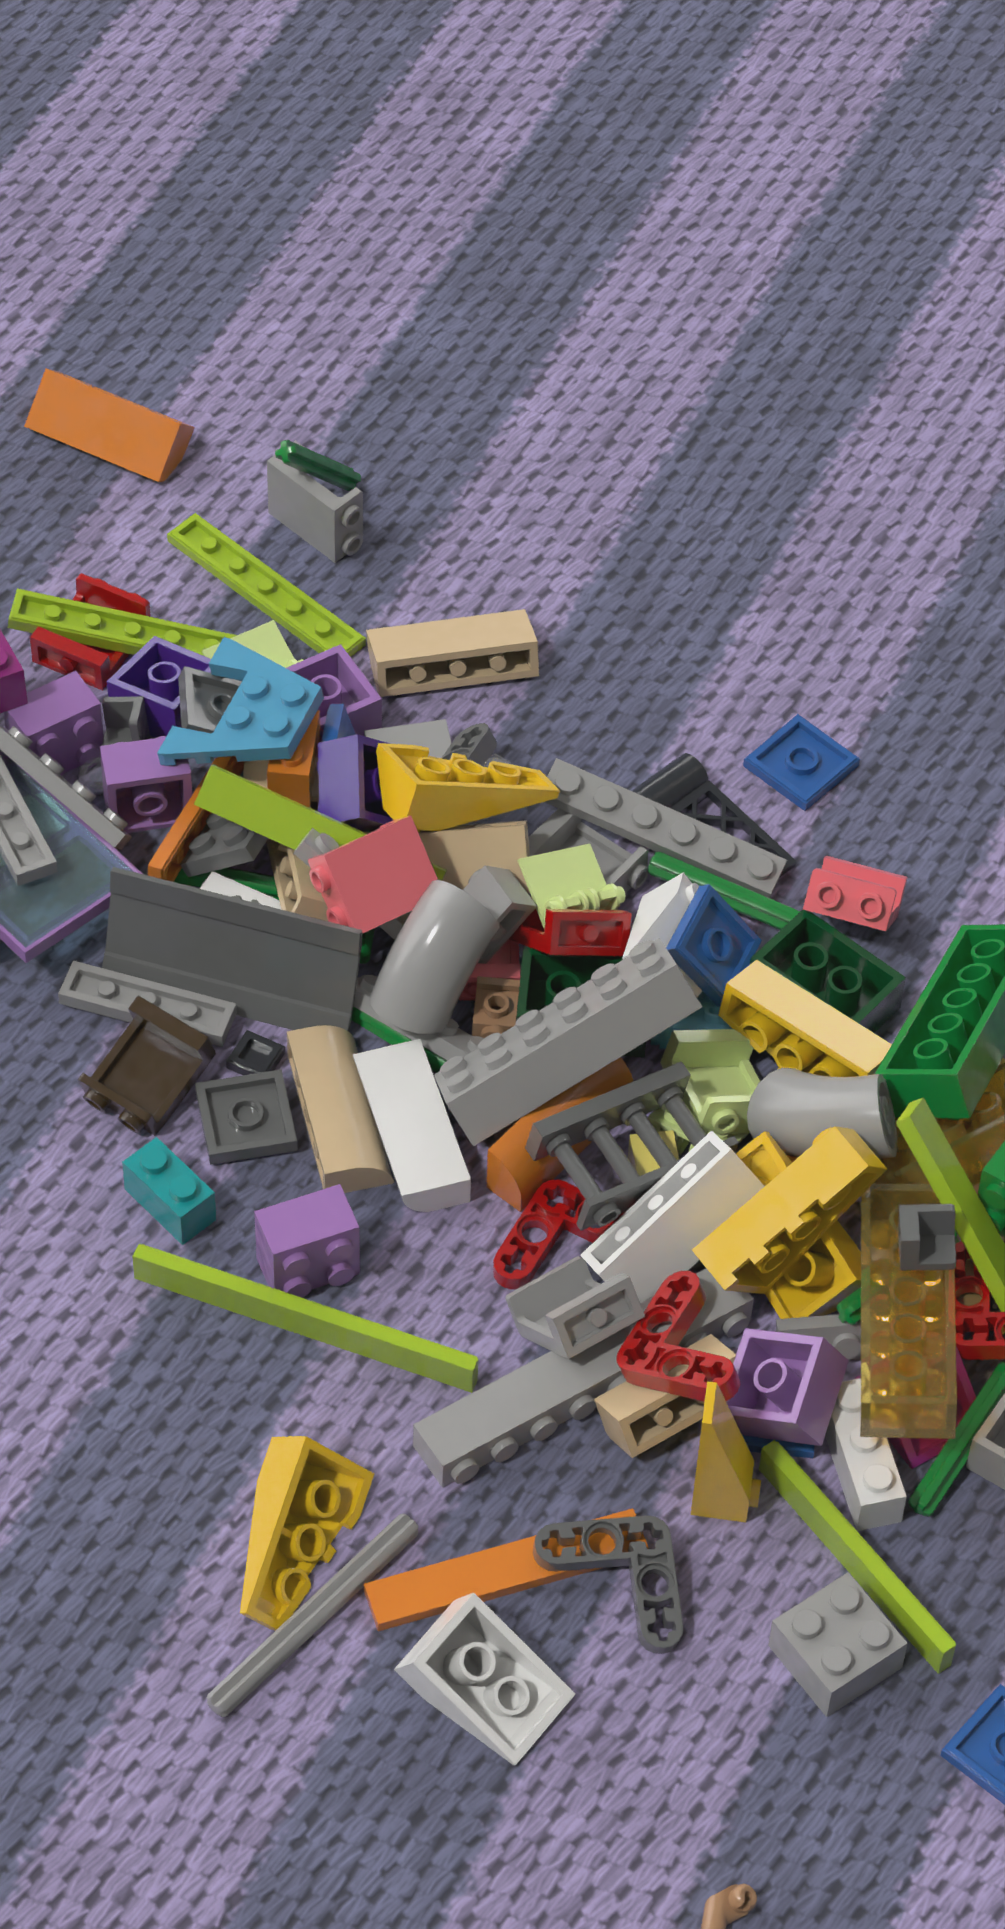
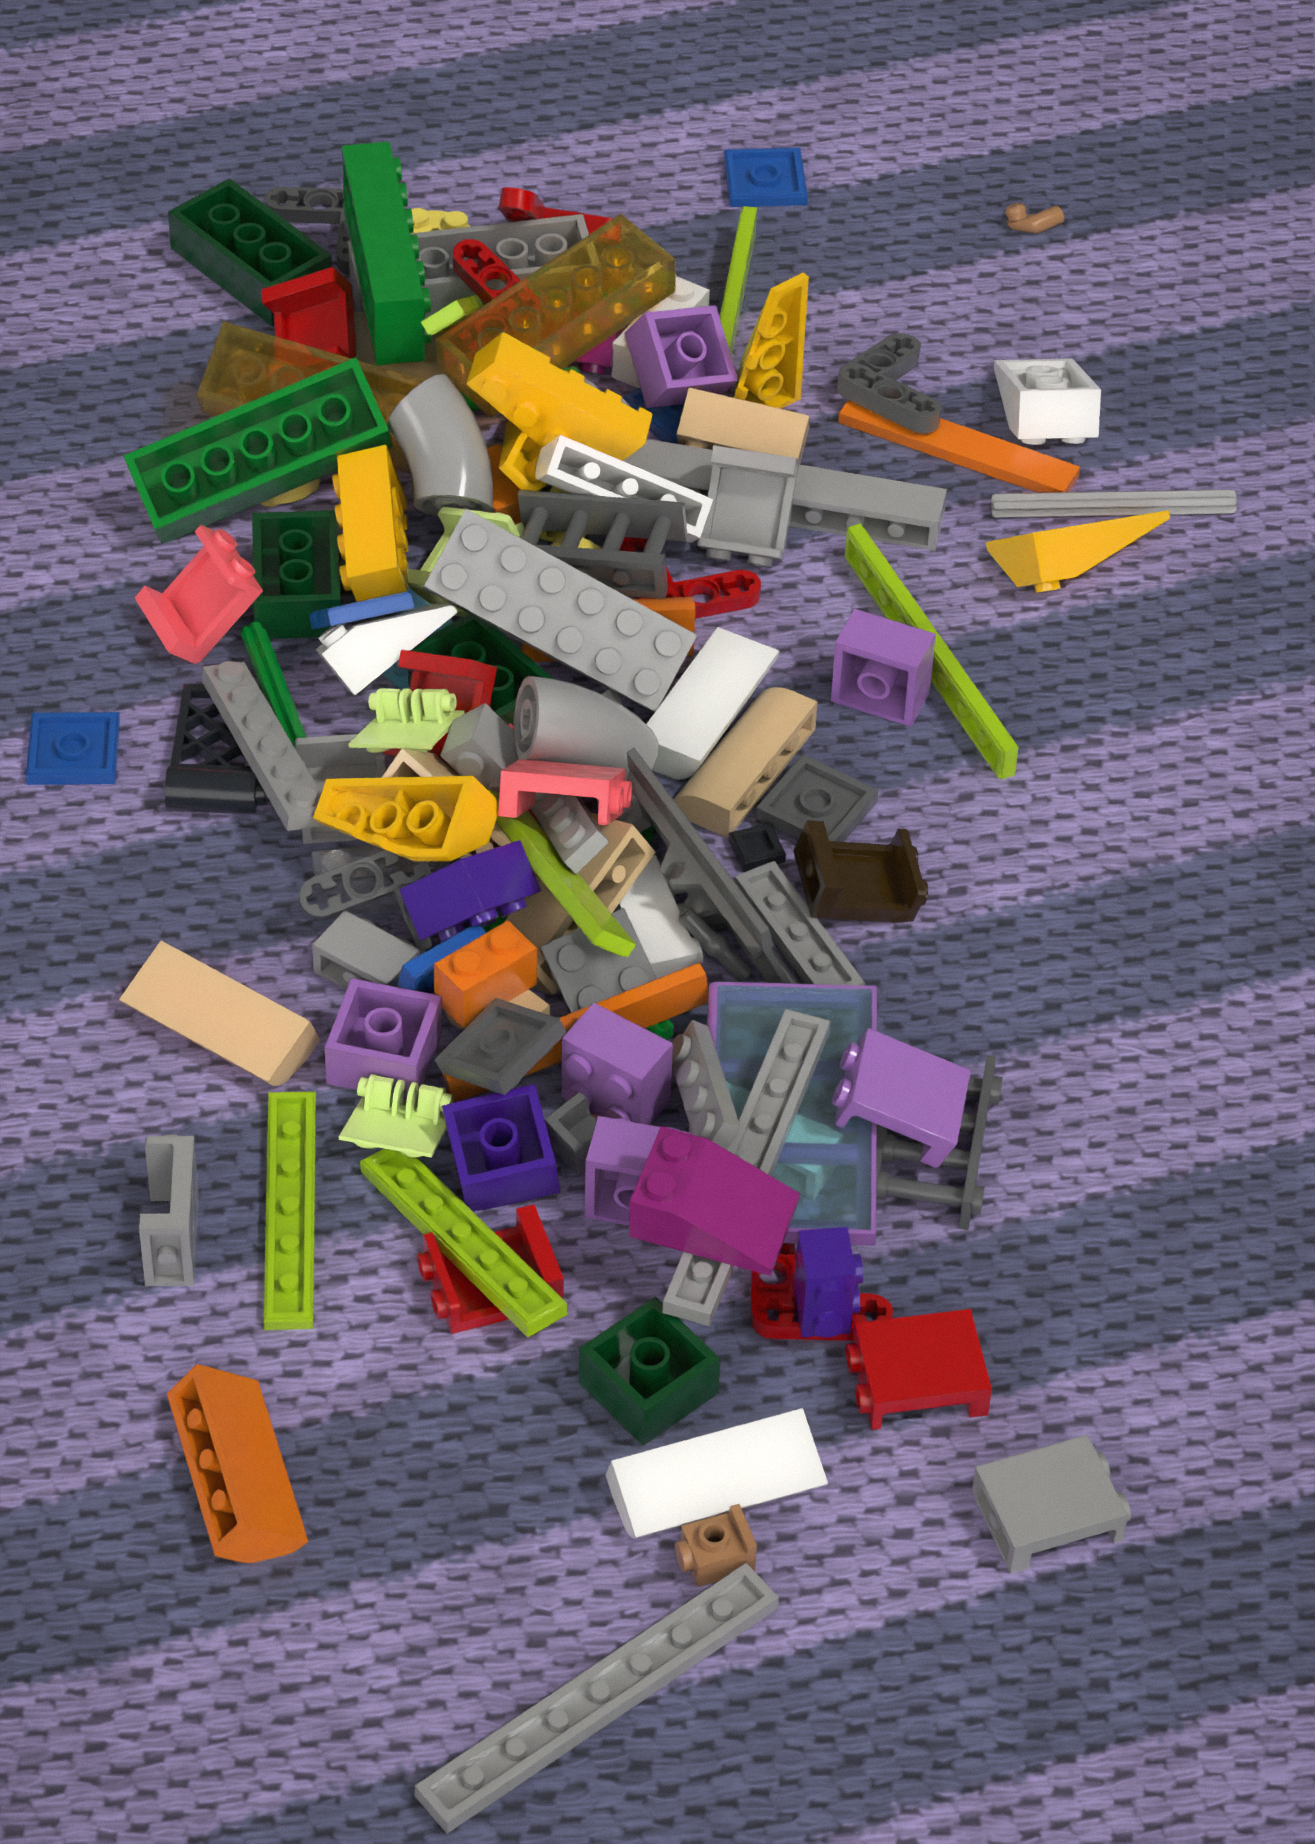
camera: 135 degrees left, 5 degrees down
teal brick [122,1137,216,1245] -> none
dark azure wing [157,637,324,766] -> none
green axle [275,440,361,491] -> none
red beam [616,1271,741,1402] -> none
light grey brick [768,1572,908,1717] -> none
dark grey panel [898,1204,956,1270] -> none

